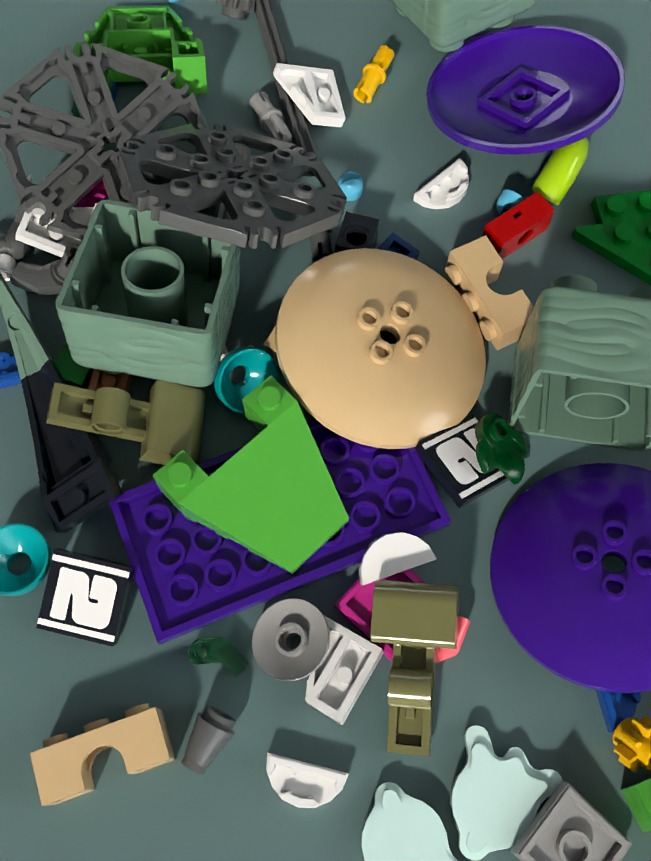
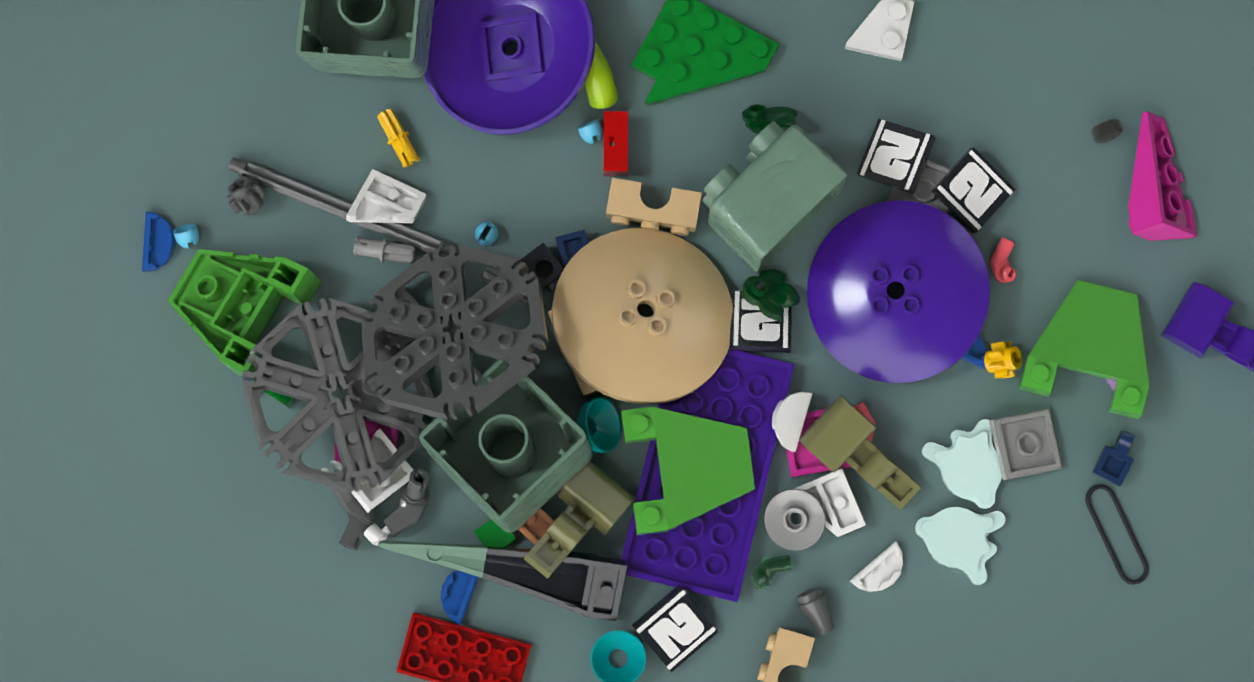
camera: 55 degrees left, 15 degrees up
white tile [413,158,469,210] -> none

